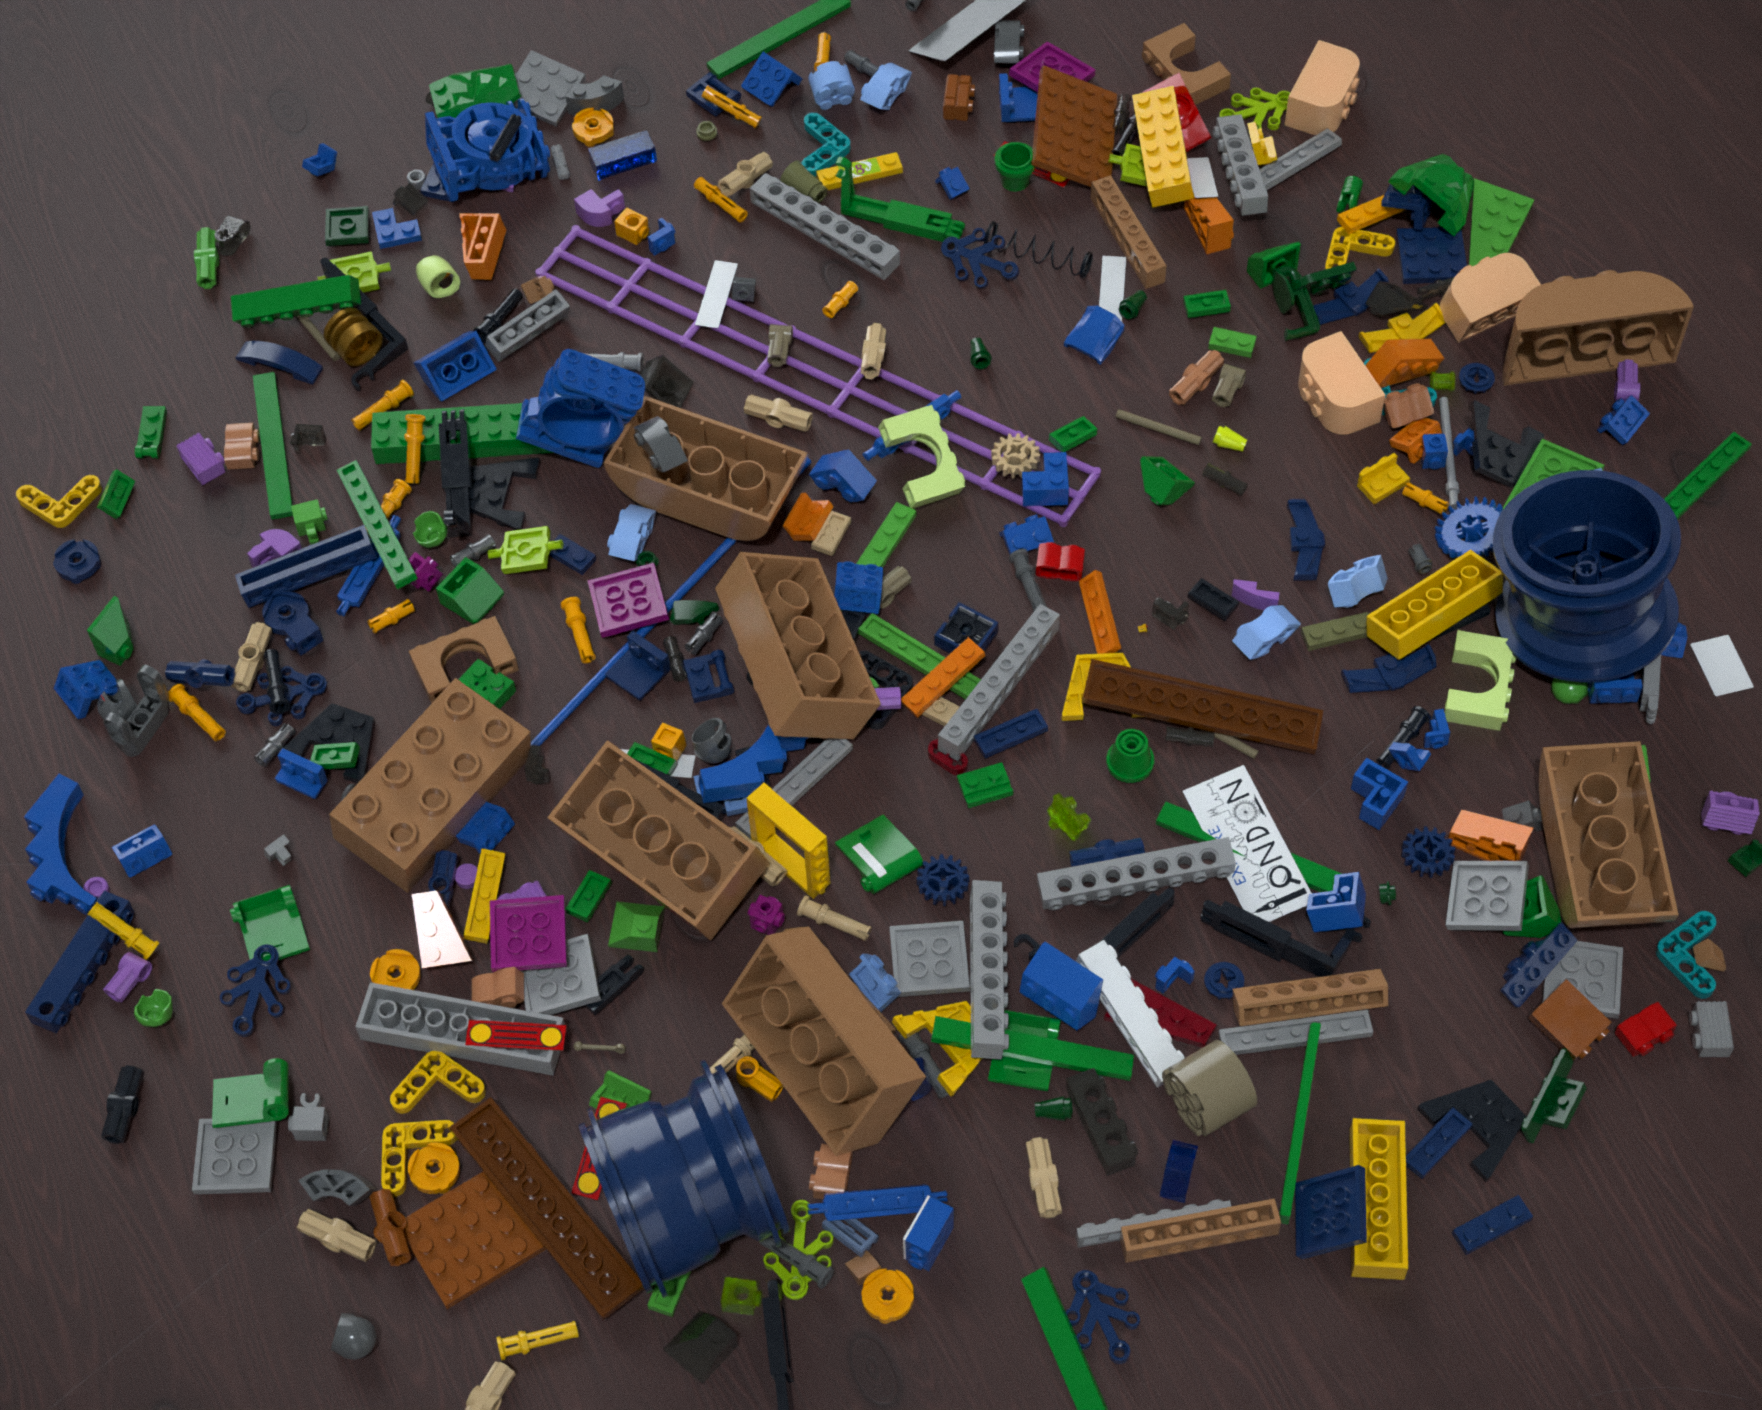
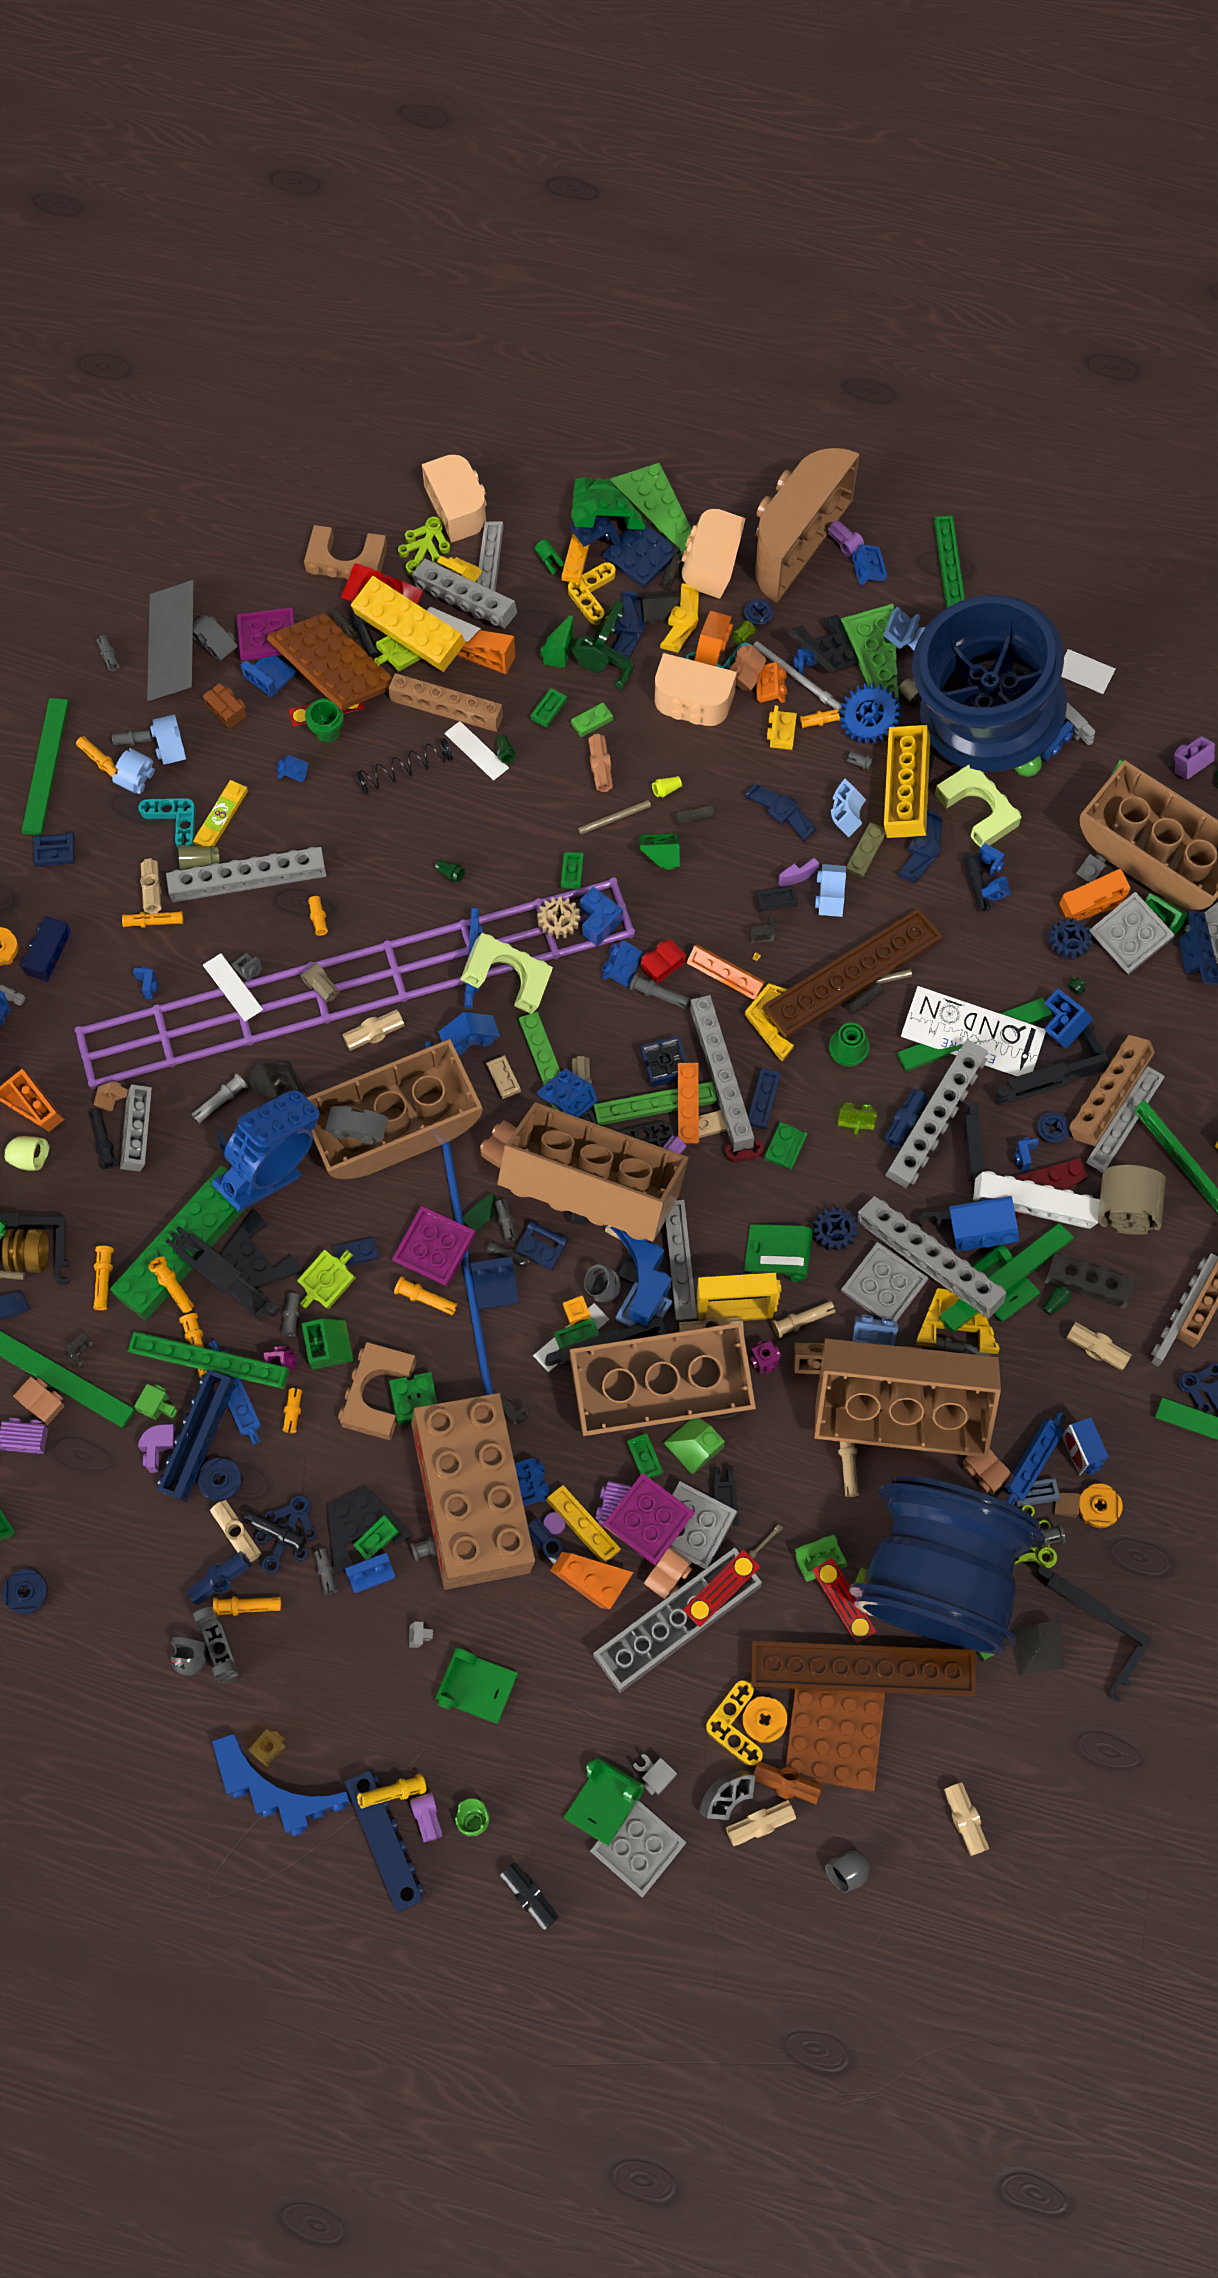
camera: 50 degrees left, 10 degrees up
blue bracket [54,660,117,719] -> none
medium lavender tile [83,877,110,900] -> none
green slope [87,596,134,666] -> none
blue bracket [112,824,172,877] -> none
dark blue plant [220,944,291,1037] -> none
dark blue brick [283,614,324,656] -> none
light orange plate [370,949,421,990] -> none
yellow beam [390,1050,486,1114] -> none
blue slope [413,331,497,401] -> none
bright green hair [413,511,448,548] -> none
yellow pin [496,1321,579,1361] -> none
medium lavender brick [574,189,625,227] -> none
light blue brick [607,504,656,561] -> none
light orange brick [614,207,649,245] -> none
dark green plate [636,551,659,568] -> none
olive plate [696,121,717,141] -> none
light orange pin [702,86,762,128] -> none
clear neon green brick [721,1277,762,1315] -> none
light orange piece [736,1056,784,1103] -> none
blue bracket [741,52,803,107] -> none
orange bracket [783,493,834,541] -> none
green hinge [835,157,965,242] -> none
tan piece [861,323,886,379] -> none
dark blue plant [941,228,1019,289] -> none
blue slope [1064,305,1125,365] -> none
clear blue brick [1159,1140,1198,1203] -> none
dark tan piece [1212,364,1246,408] -> none
blue brick [1351,758,1408,830] -> none
blue bracket [1421,434,1448,469] -> none
none -> clear yellow brick [249,1729,286,1768]

